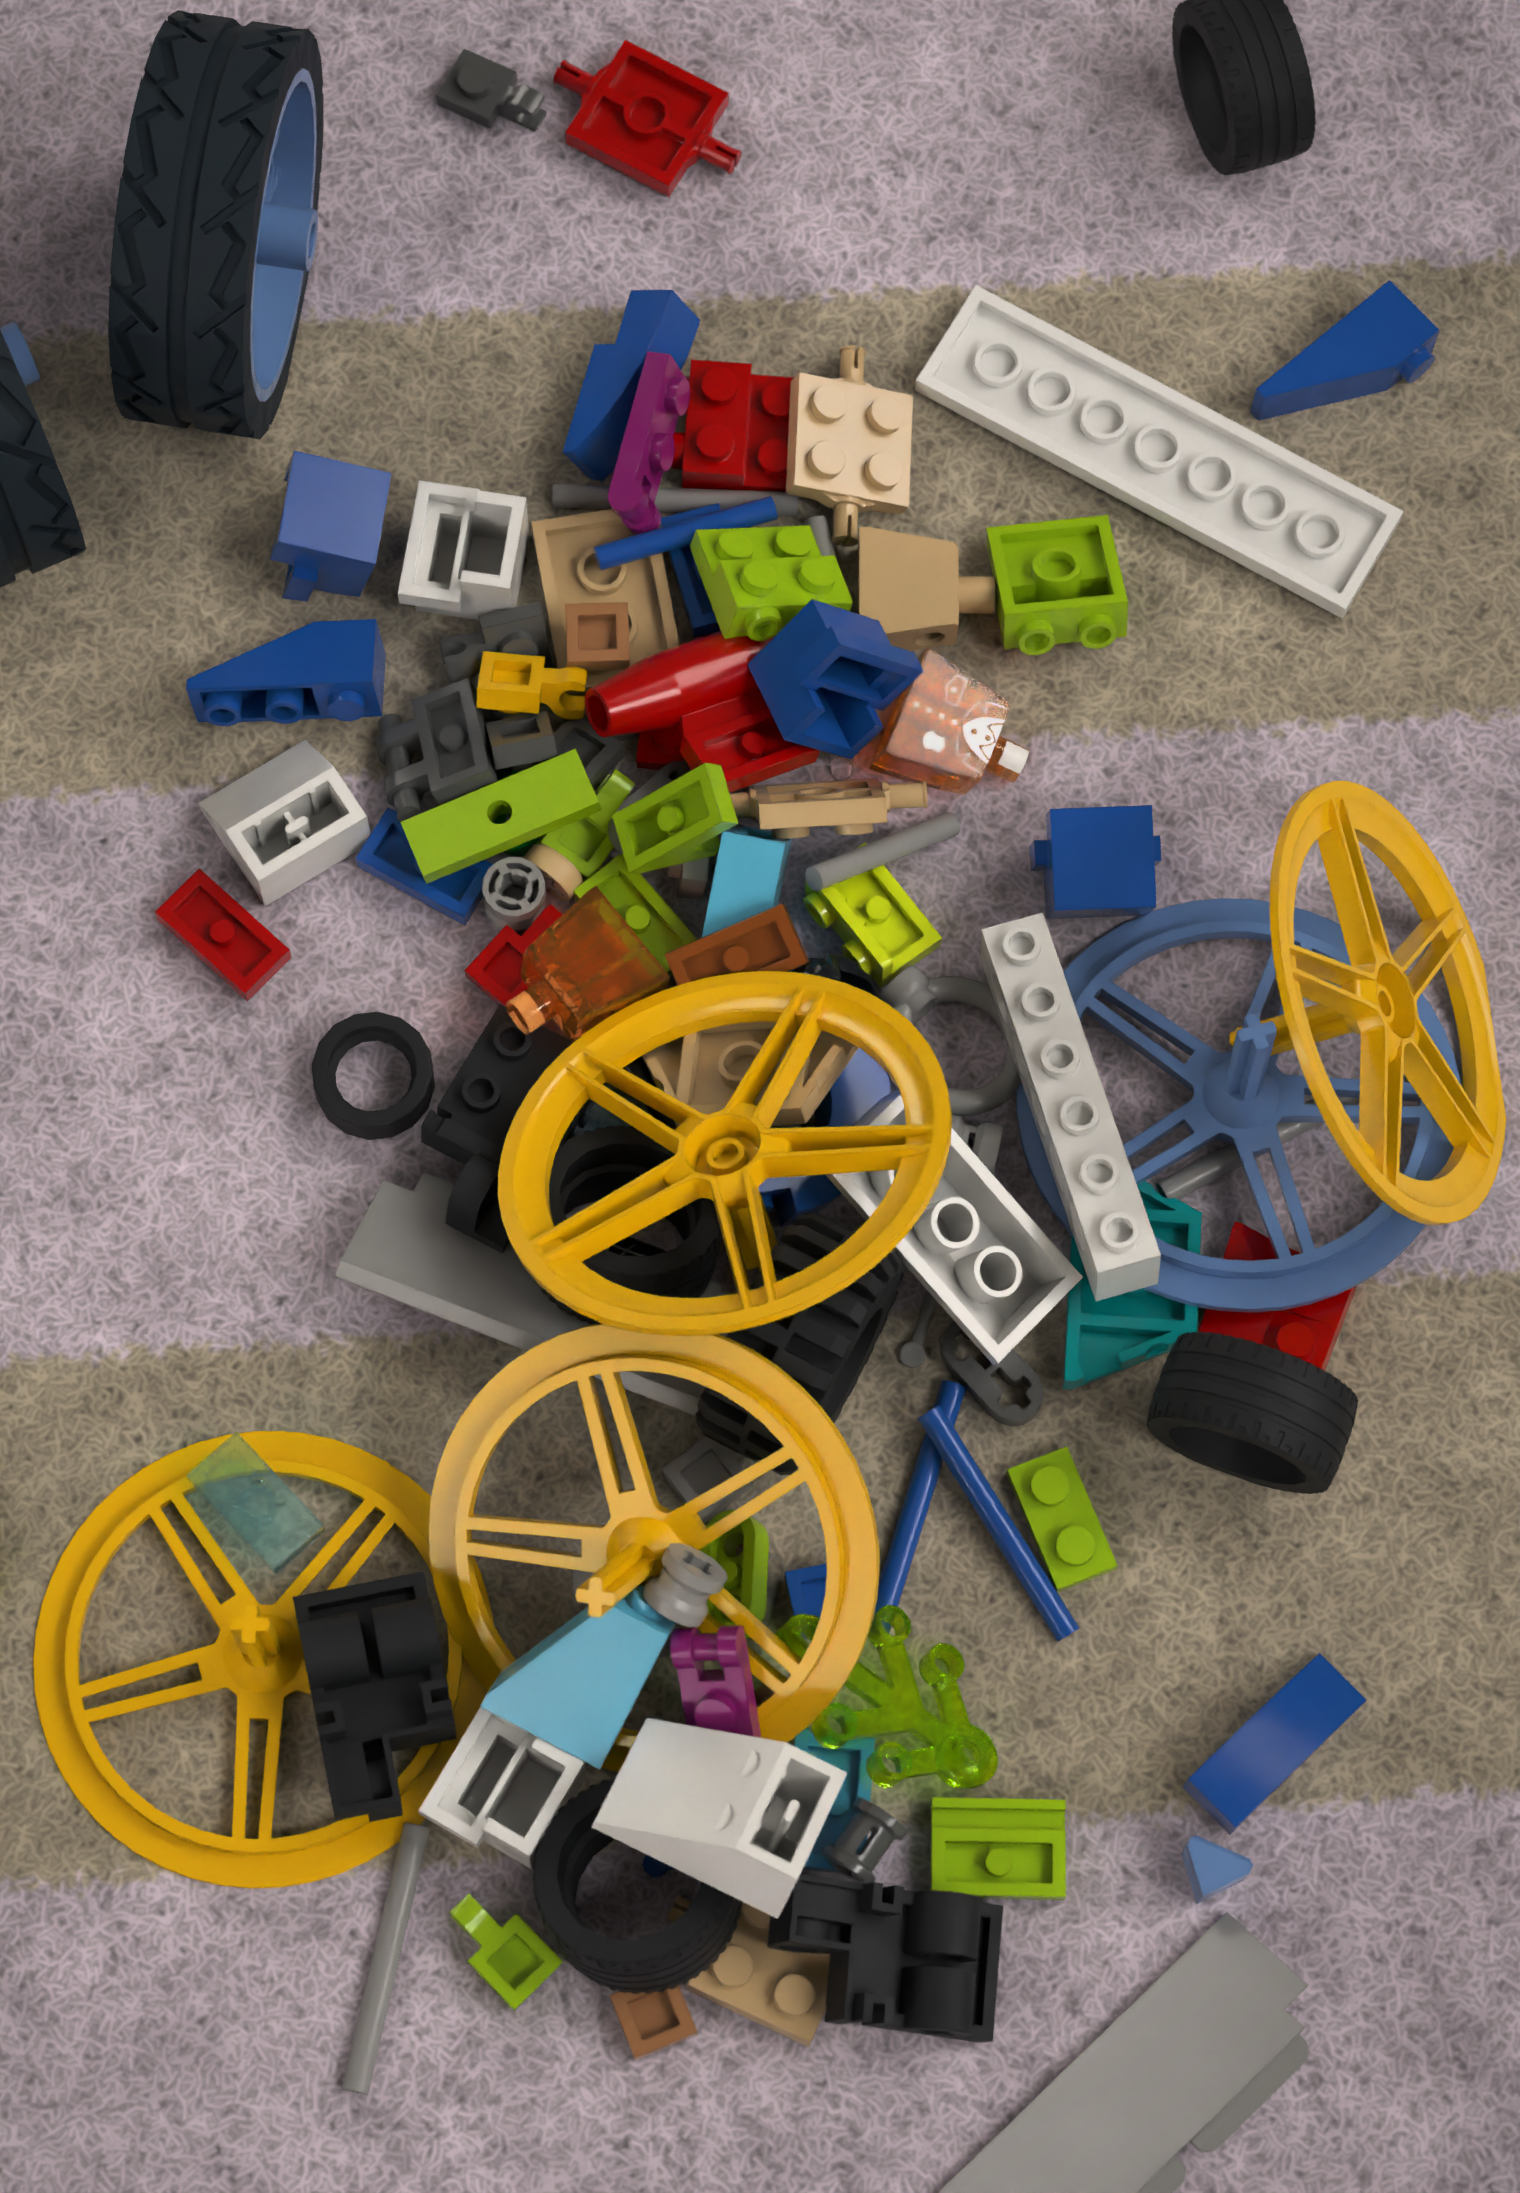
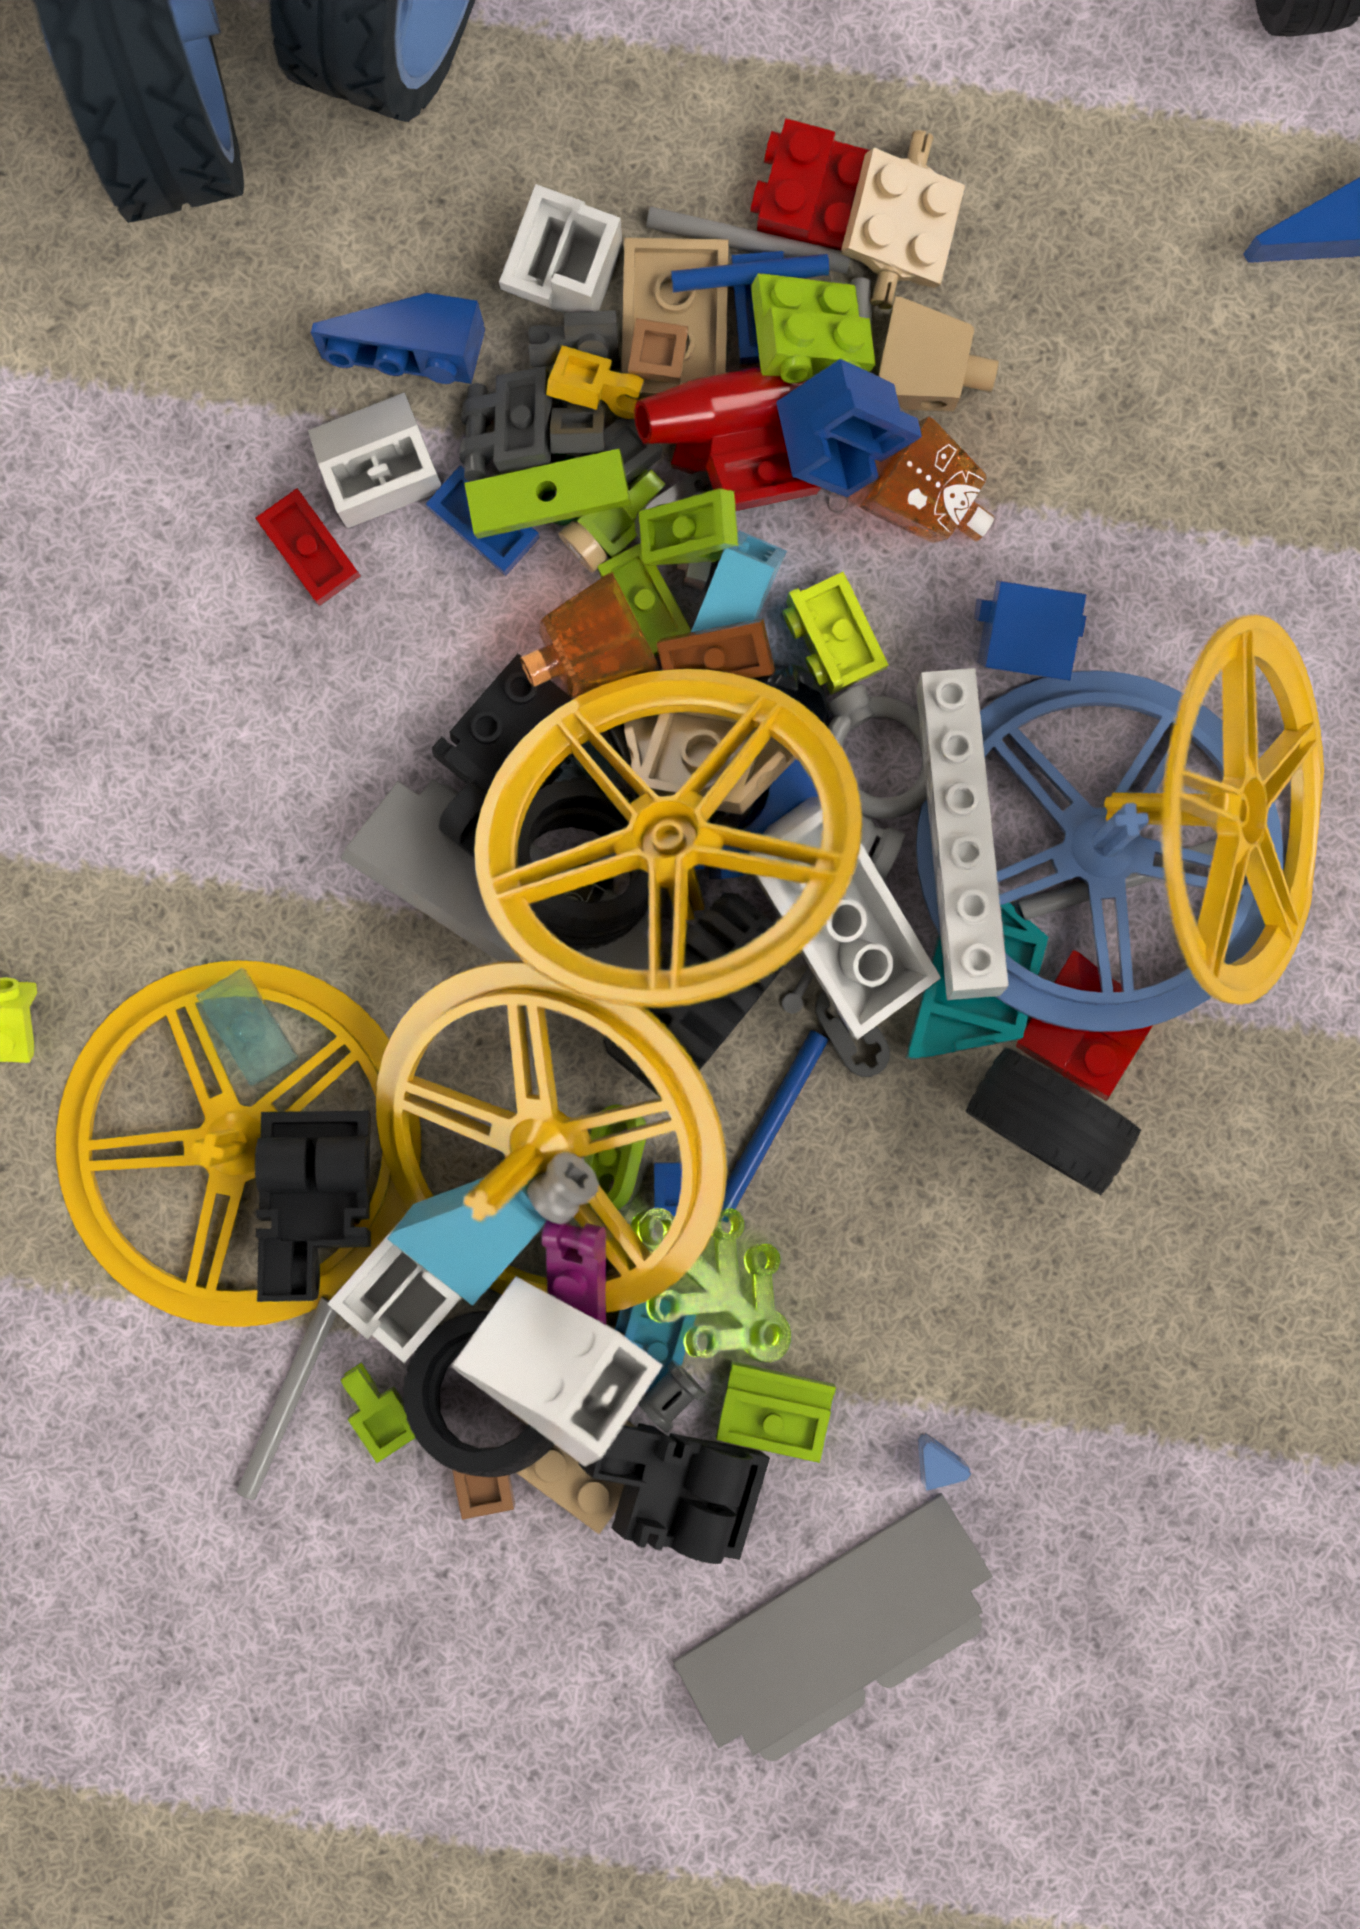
camera: 15 degrees right, 15 degrees up
blue plate [270,450,392,602] -> none
black tyre [312,1012,435,1140] -> none
red plate [464,904,571,1011] -> none
light grey wheel [482,857,547,935] -> none
blue slope [562,290,701,482] -> none
magenta plate [608,351,690,535] -> none
light grey plate [662,1436,753,1523] -> none
tan plate [730,778,927,839] -> none
light grey bar [805,812,960,891] -> none
white plate [915,285,1404,619] -> none
blue bar [918,1405,1080,1642] -> none
lime plate [986,515,1128,655] -> none
lime plate [1006,1446,1118,1592] -> none
blue slope [1183,1653,1366,1835] -> none

